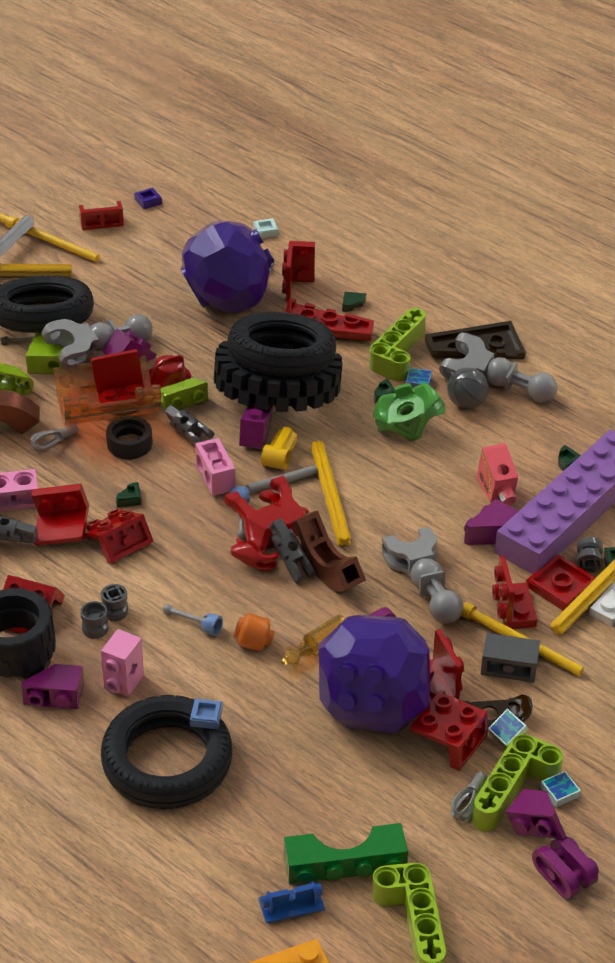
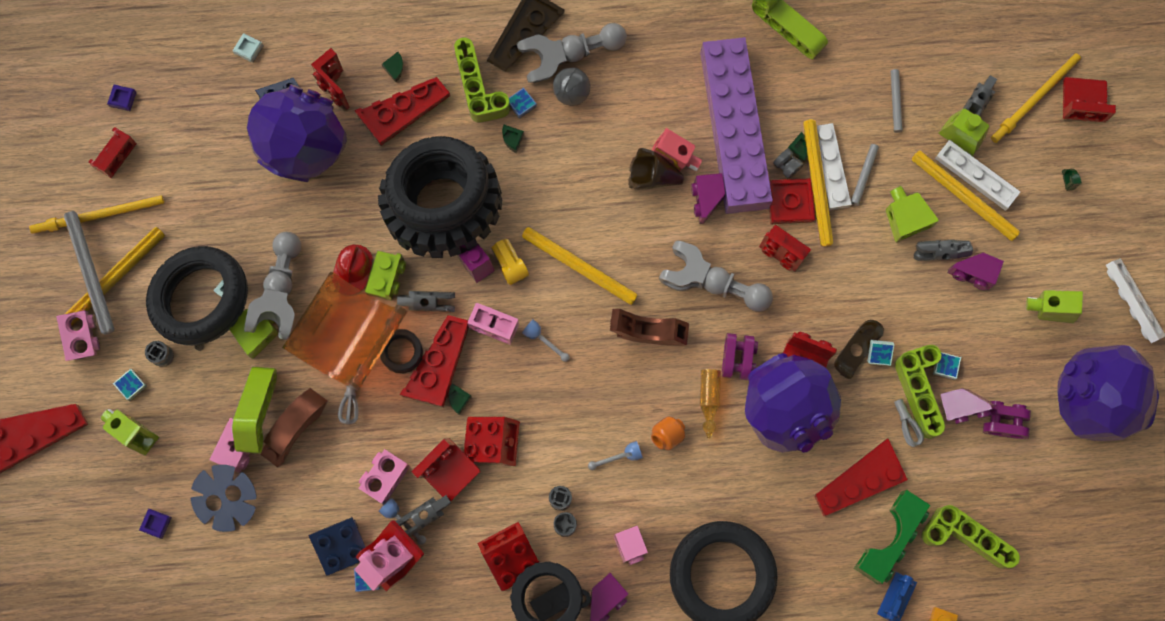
camera: 50 degrees left, 35 degrees up
red bracket [91,349,148,413] -> none
magenta slope [102,328,157,364] -> none
medium blue tile [190,699,223,729] -> none
red animal [223,475,309,572] -> none
light grey bar [246,465,318,494] -> none
dark grey hinge [269,518,316,583] -> none
bright green piece [373,383,445,441] -> none
red bracket [411,692,488,771] -> none
yellow bar [461,602,584,677] -> none
dark grey brick [481,633,540,683] -> none
dark green tile [558,445,581,471] -> none
none -> red wing [399,315,469,408]
none -> dark brown hat [628,148,684,190]
none -> red wing [814,438,908,517]

